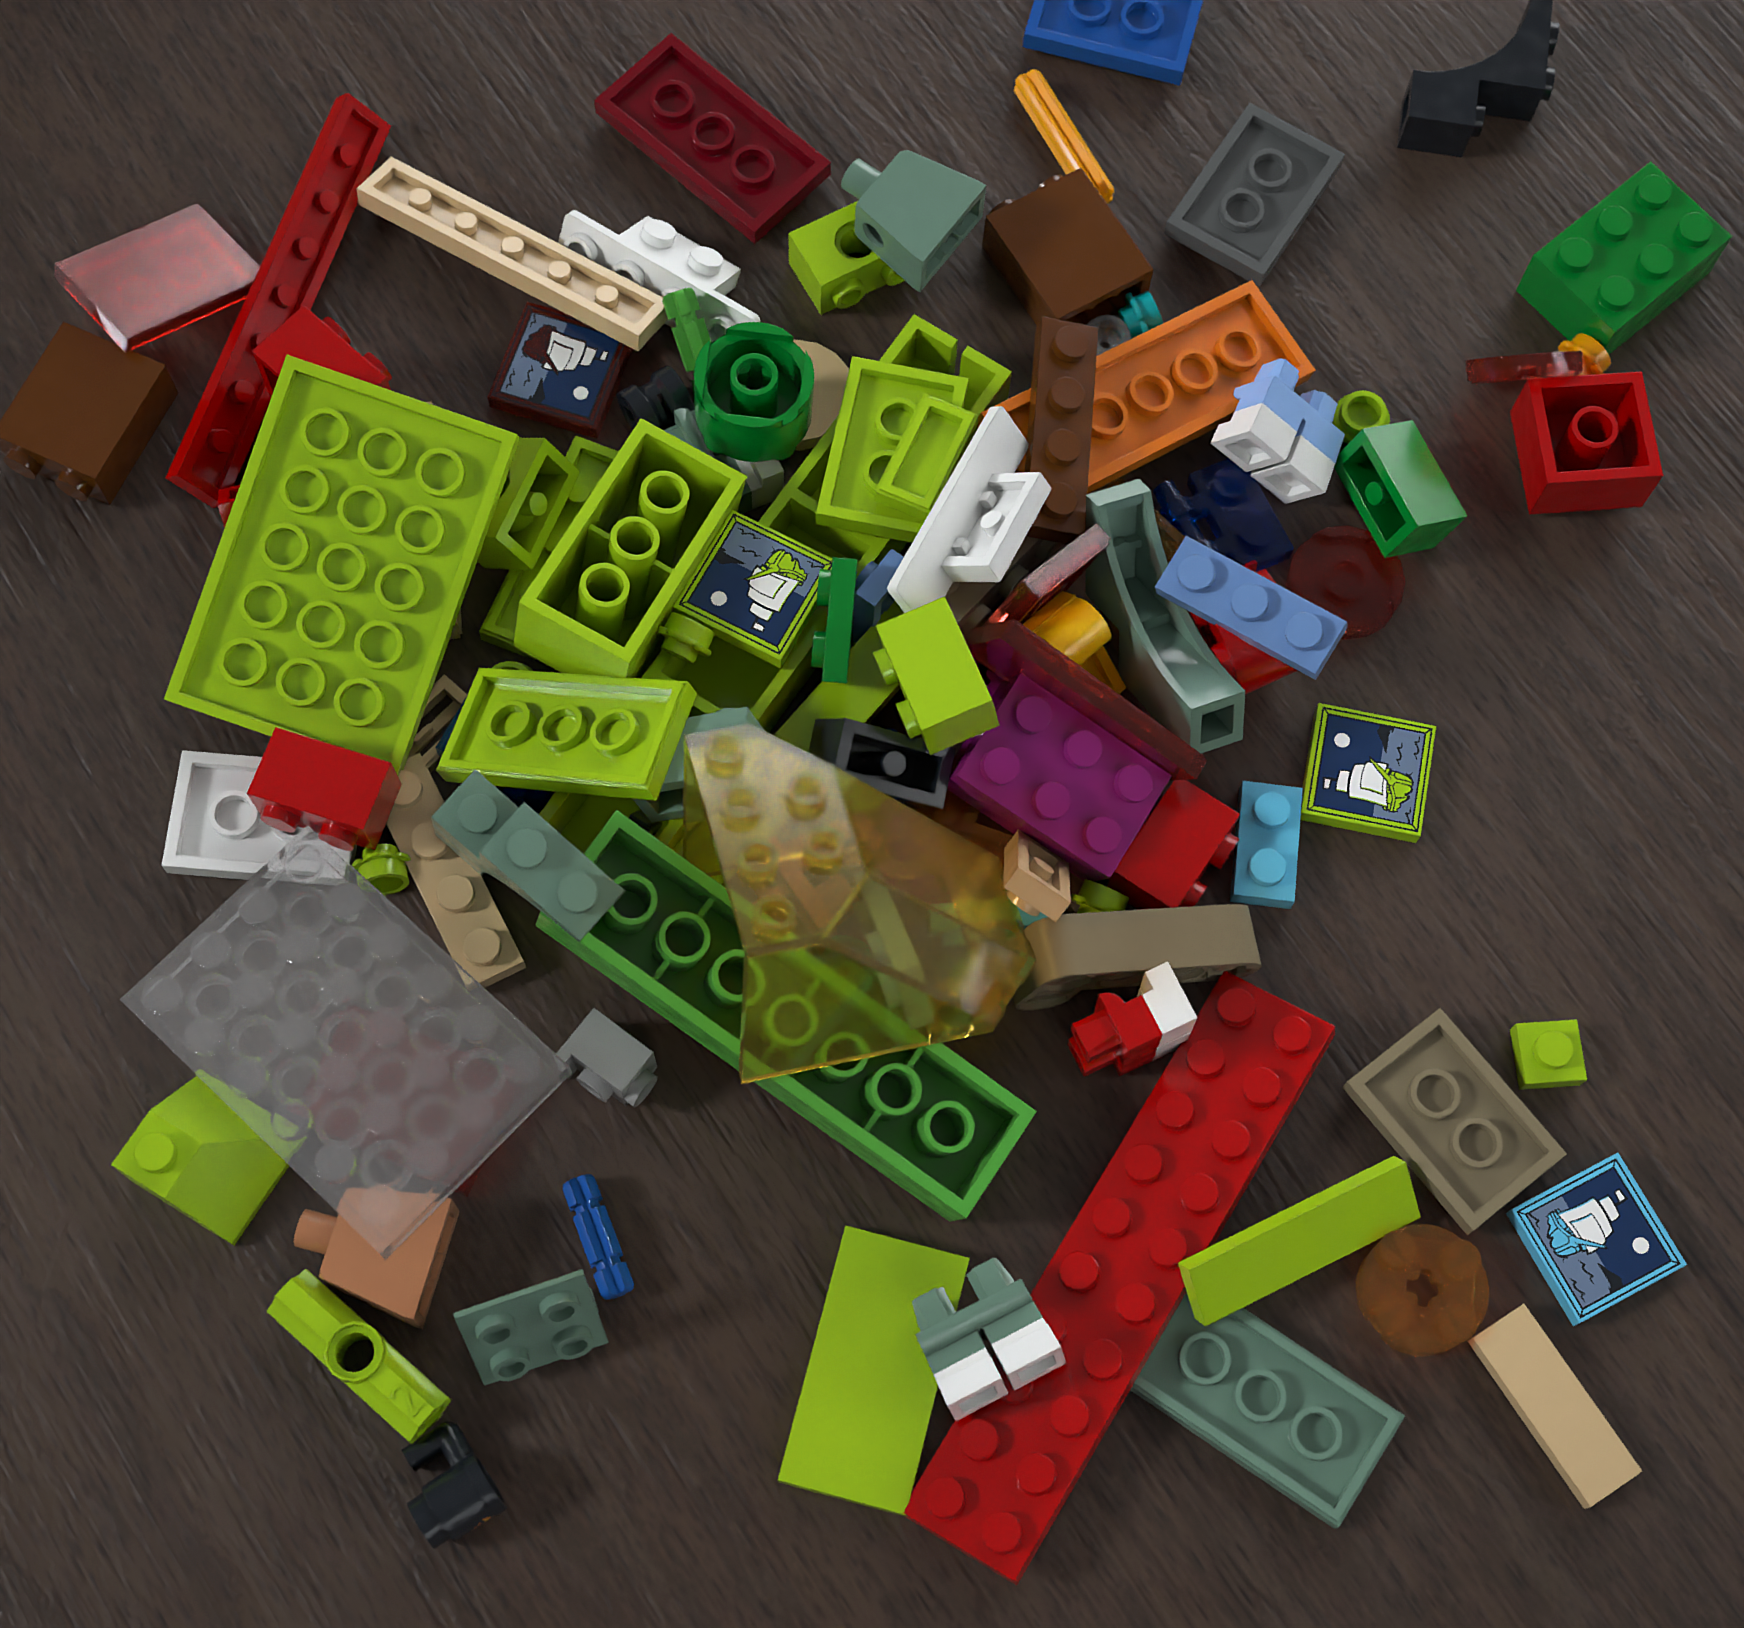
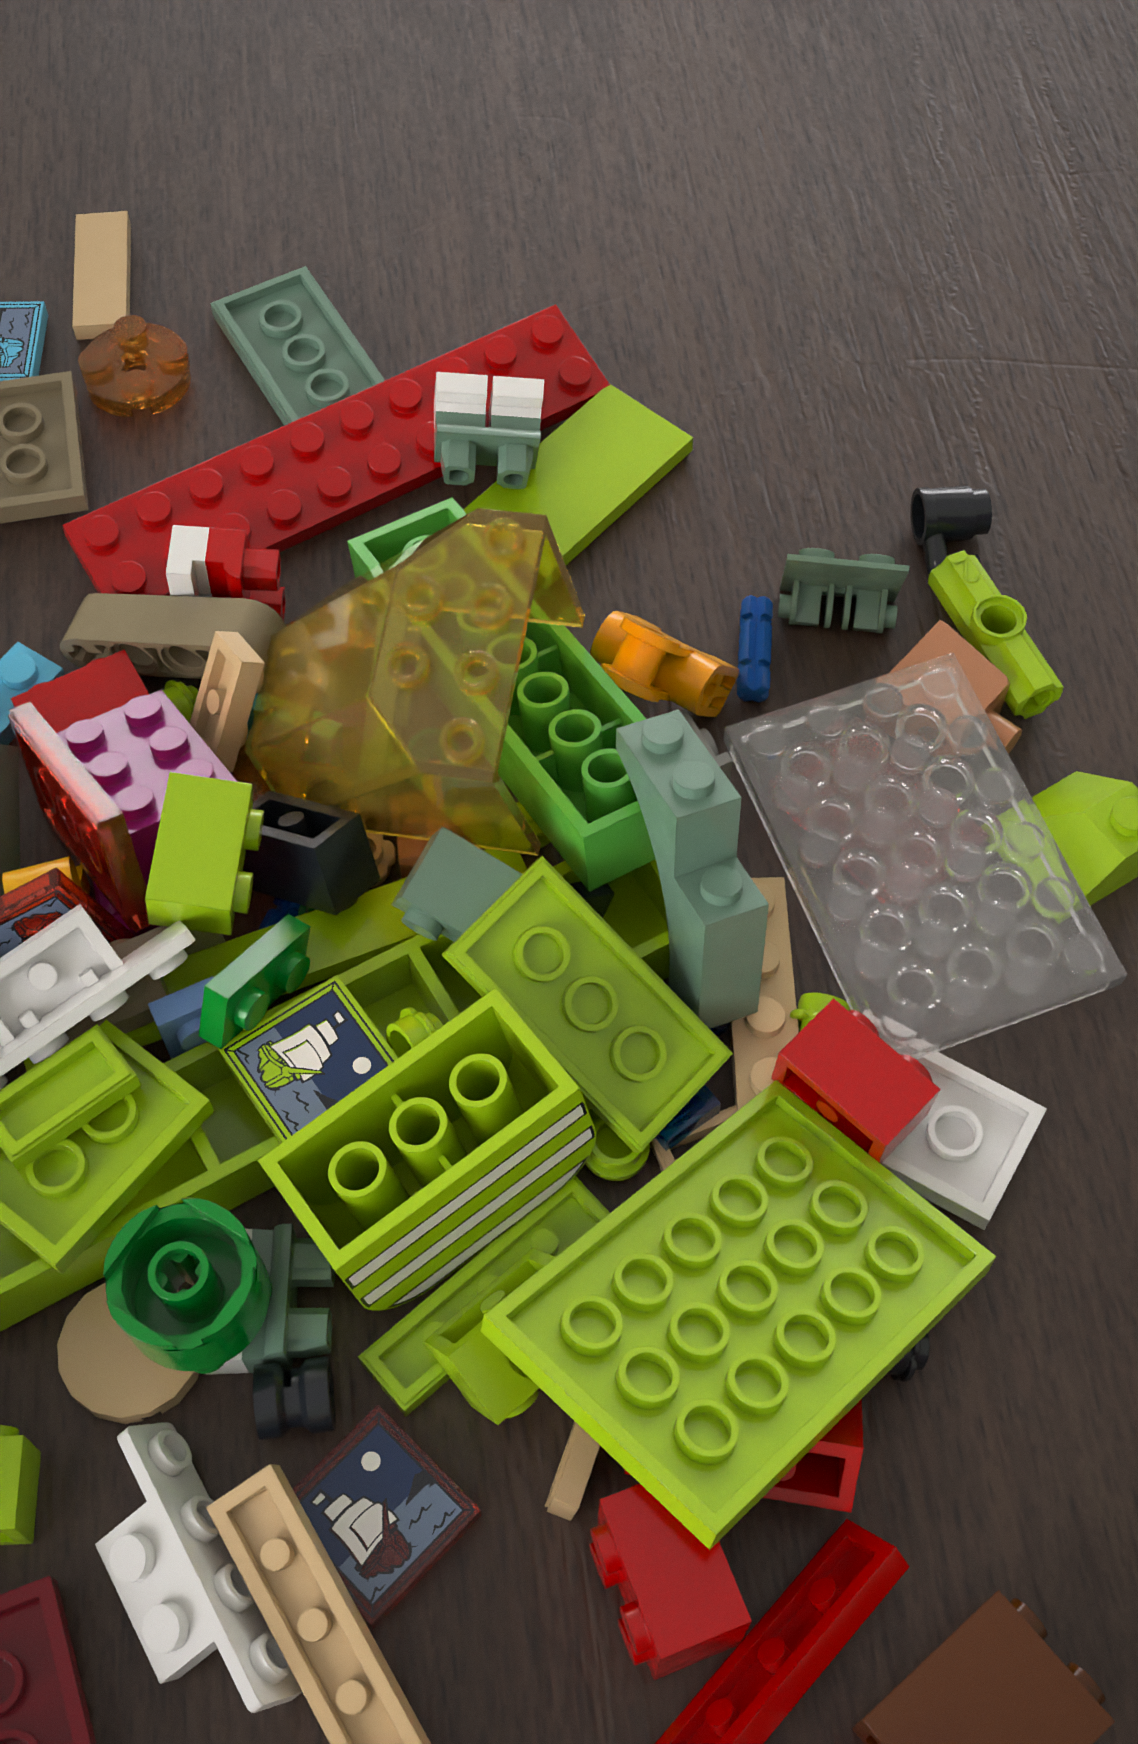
camera: 150 degrees left, 10 degrees down
bright green axle [662,288,712,394] -> none
lime tile [1178,1156,1421,1326] -> none
none -> light orange piece [590,611,740,717]

